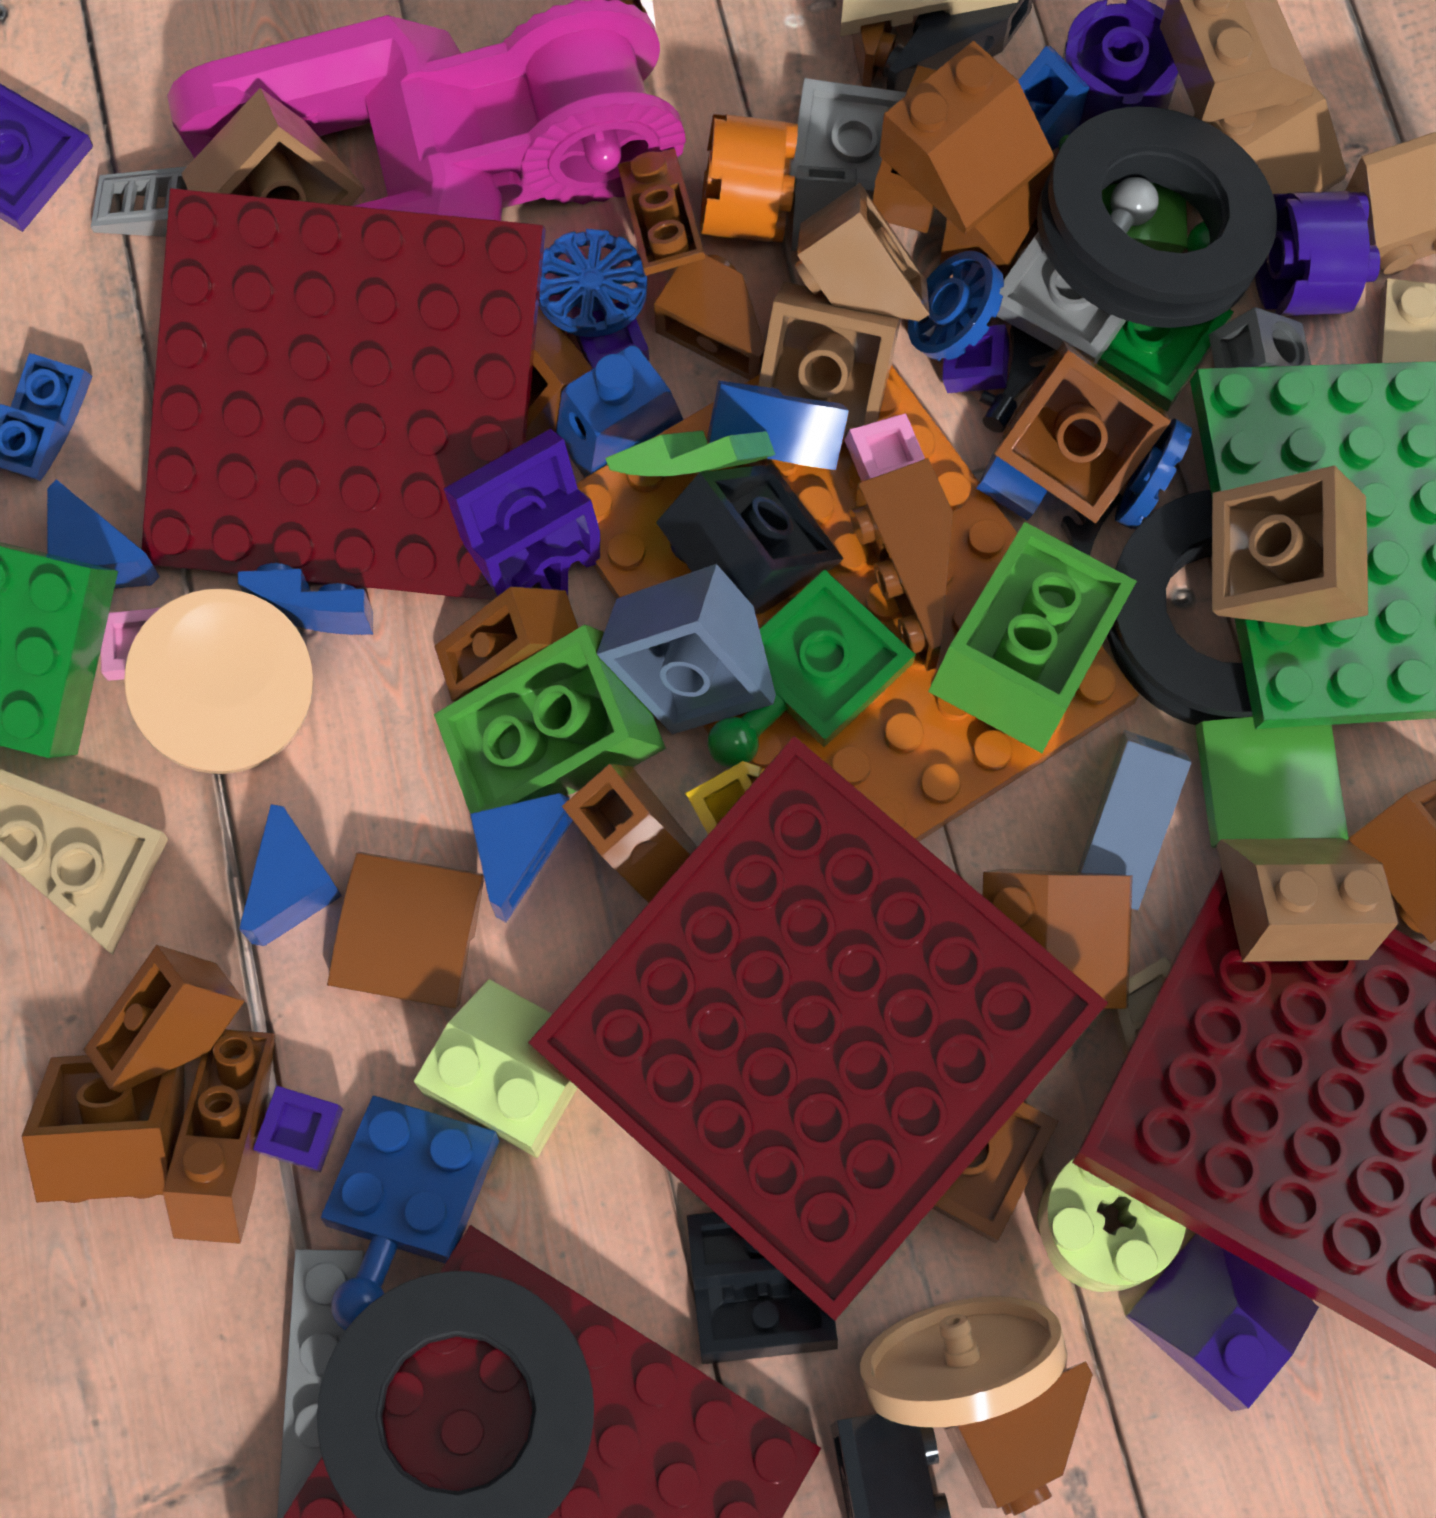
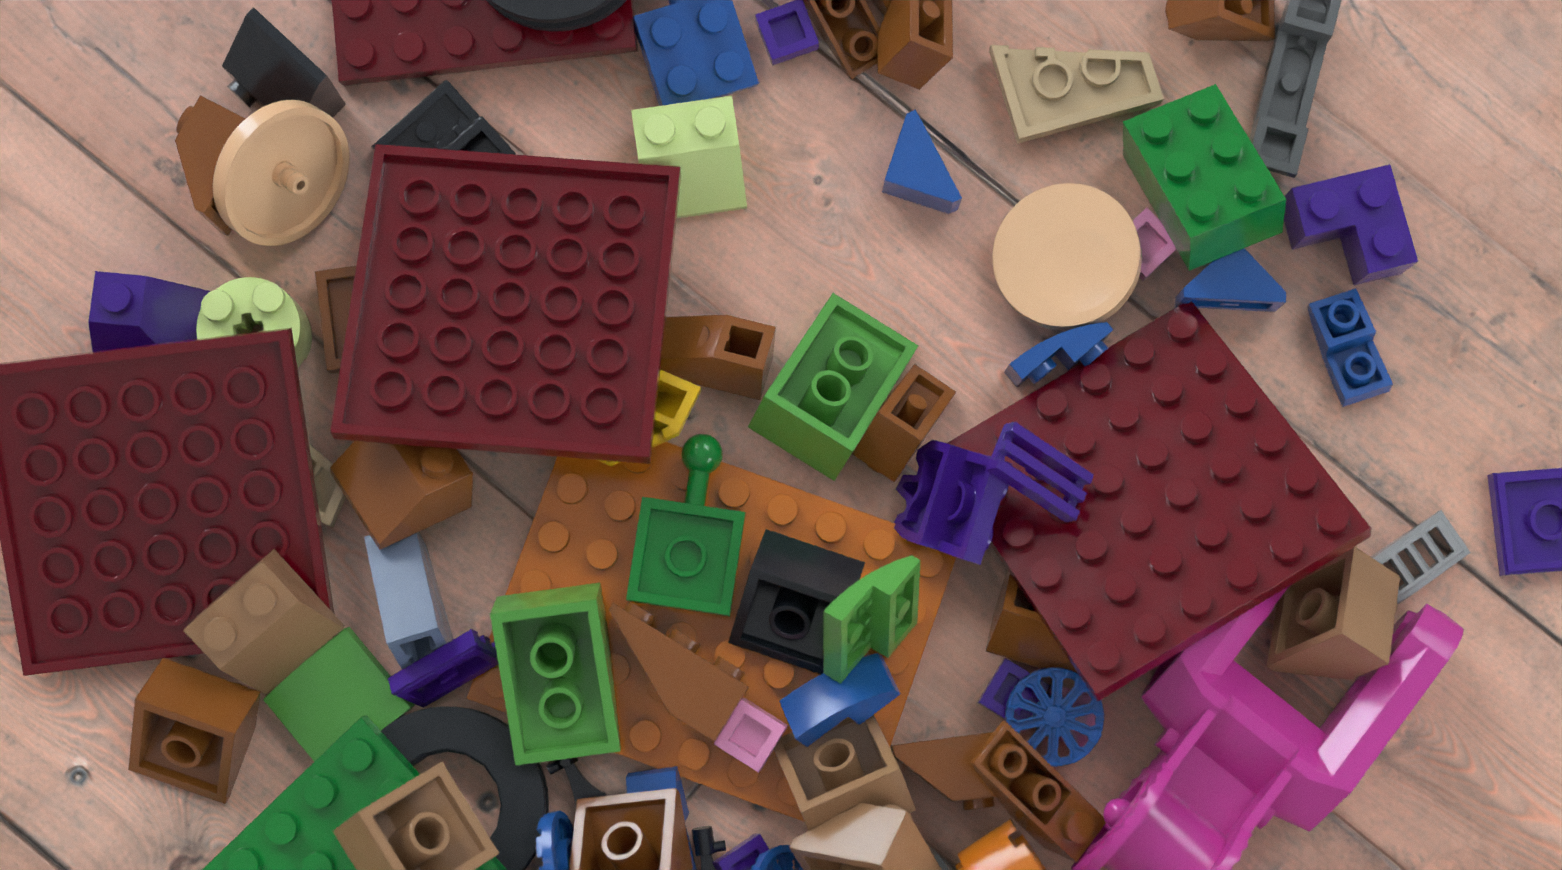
camera: 140 degrees right, 10 degrees up
dark orange slope [327,852,484,1009] -> none
blue slope [470,793,573,923] -> none
blue torso [556,345,684,478] -> none
sand blue slope [597,564,776,734] -> none
none -> dark purple tile [388,629,498,708]
none -> dark purple tile [986,422,1094,522]

